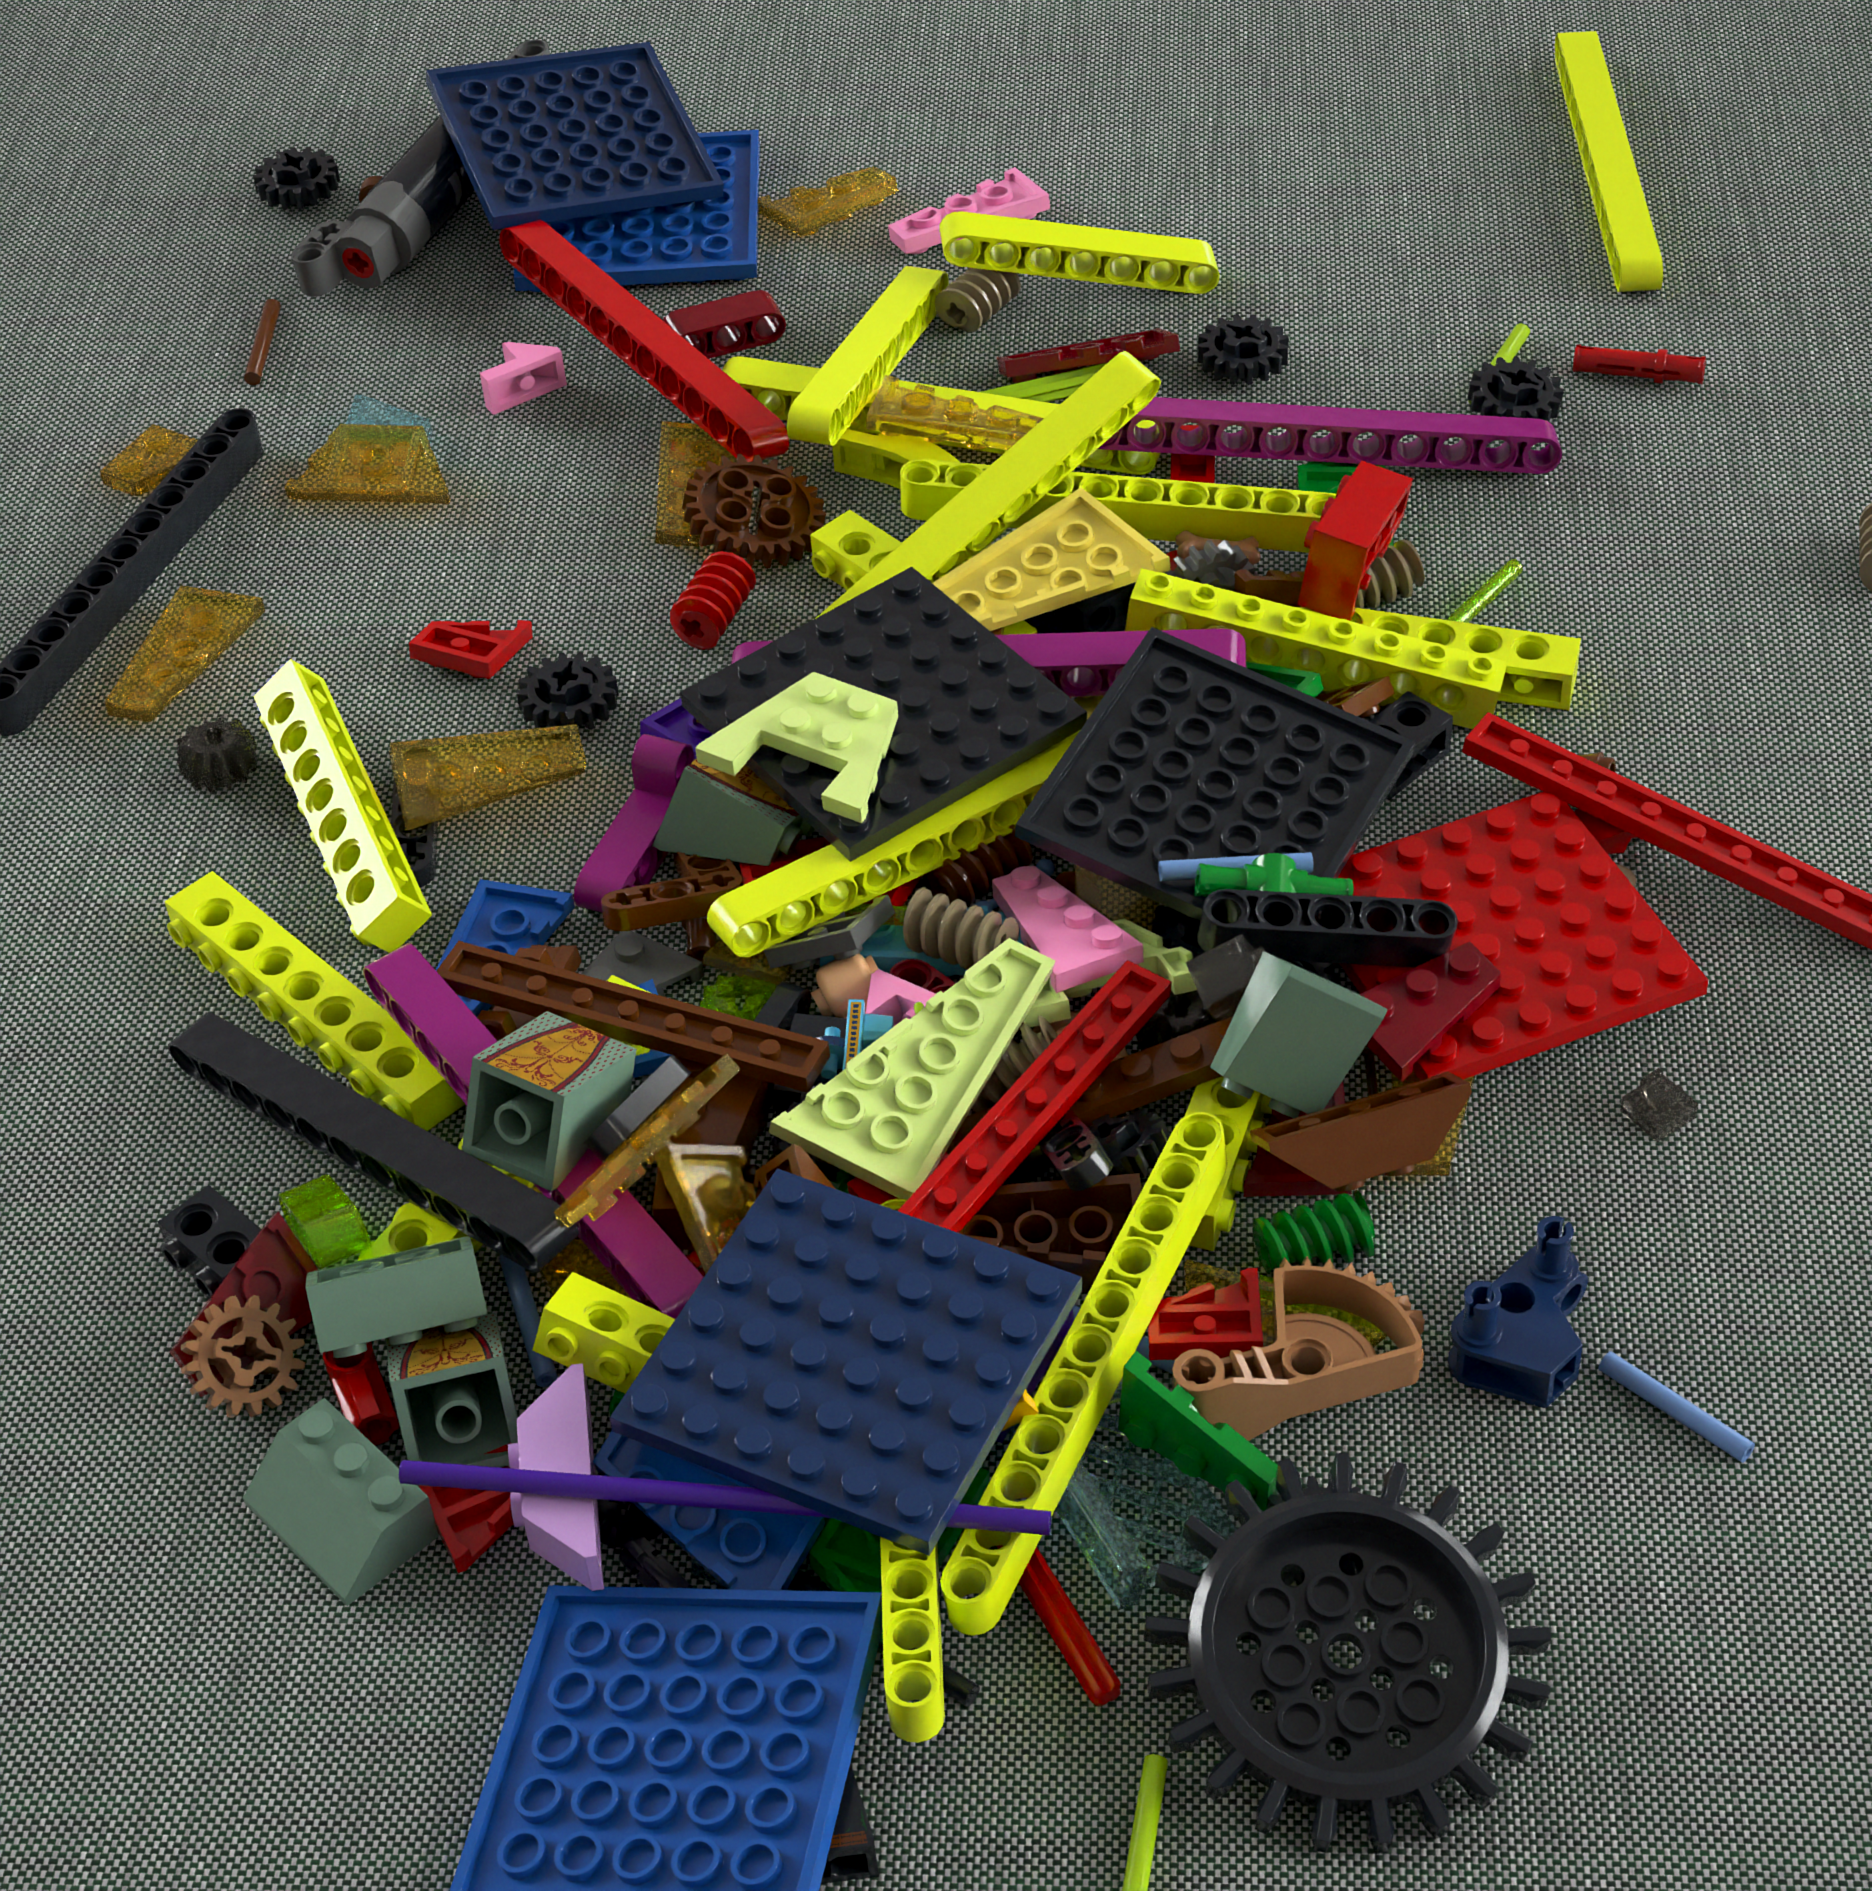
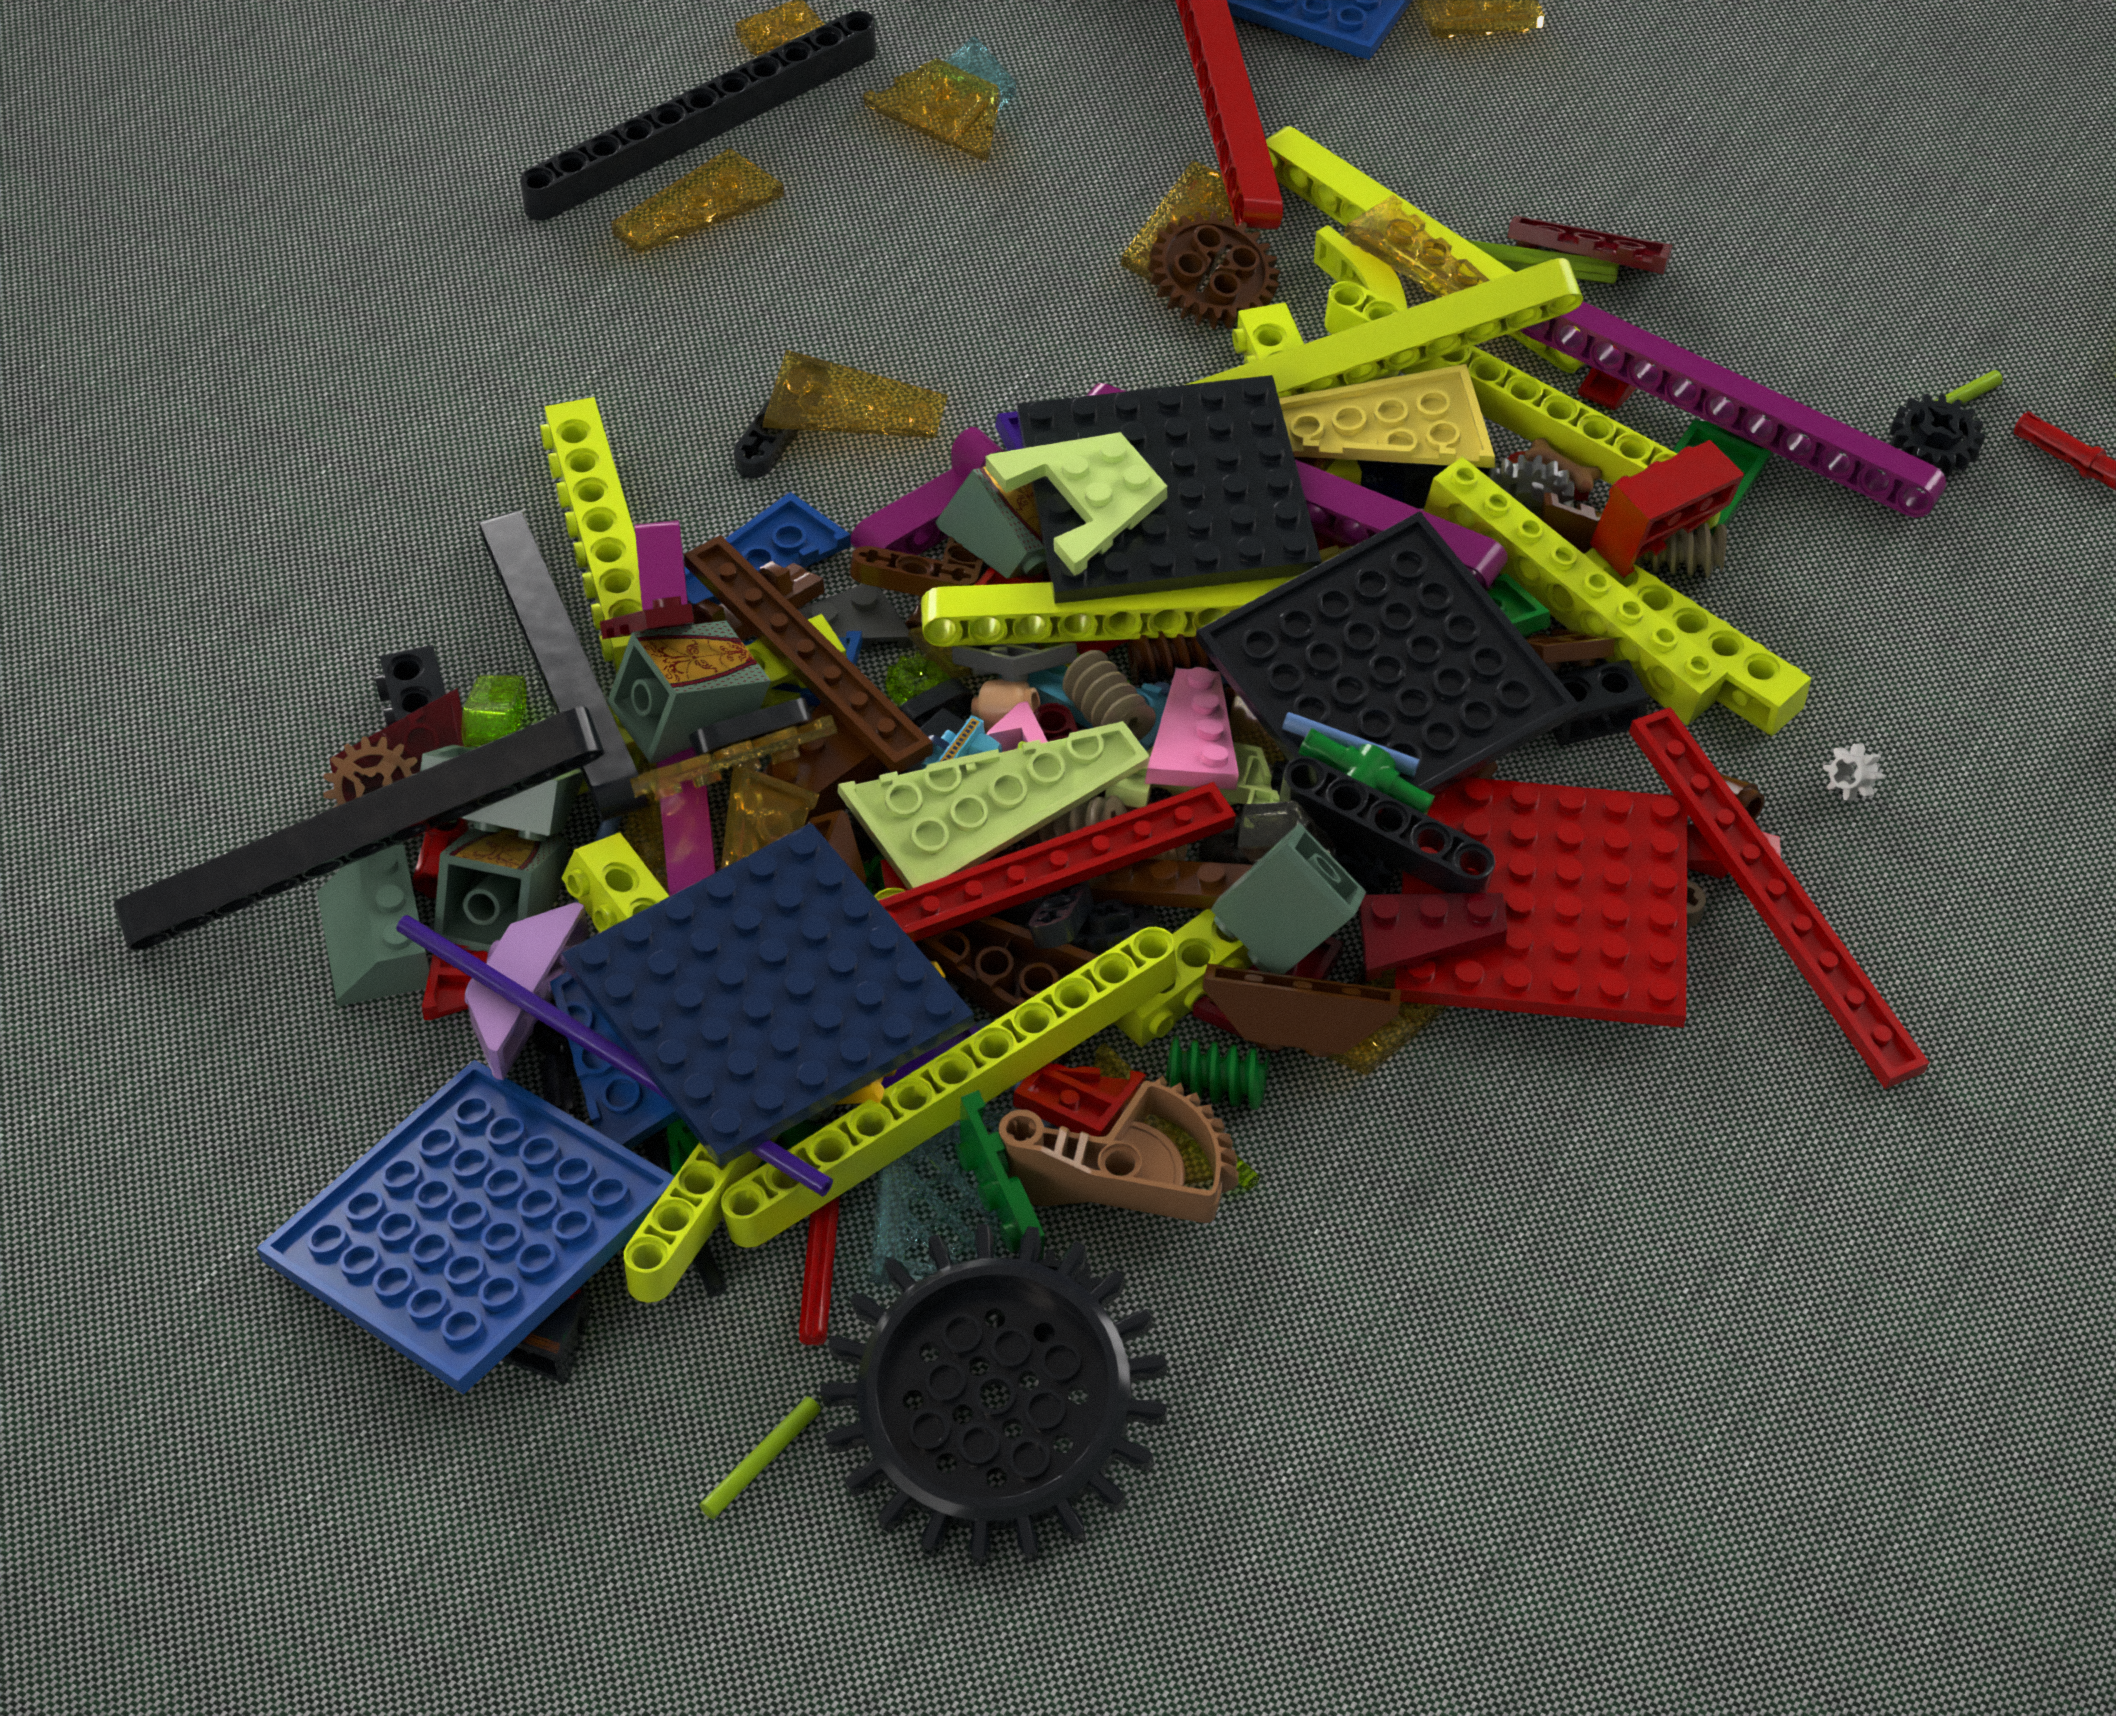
camera: 25 degrees right, 5 degrees up
clear smoke gear [176,716,257,794] -> none
neon yellow brick [253,659,432,953] -> none
red wing [409,620,533,679] -> none
bright pink slope [480,342,567,415] -> none
black gear [516,652,619,735] -> none
dark red beam [663,290,786,359] -> none
red piece [670,551,756,650] -> none
neon yellow beam [787,266,949,446] -> none
bright pink wing [888,167,1050,254] -> none
dark tan piece [935,268,1021,332] -> none
neon yellow beam [939,211,1220,294] -> none
black gear [1198,314,1289,385] -> none
clear neon green piece [1446,559,1523,623] -> none
dark blue piece [1447,1216,1588,1409] -> none
medium blue piece [1598,1351,1755,1463] -> none
clear smoke tile [1620,1068,1698,1142] -> none
none -> black beam [113,707,605,951]
none -> dark red wing [600,596,694,640]
none -> white gear [1823,744,1885,800]

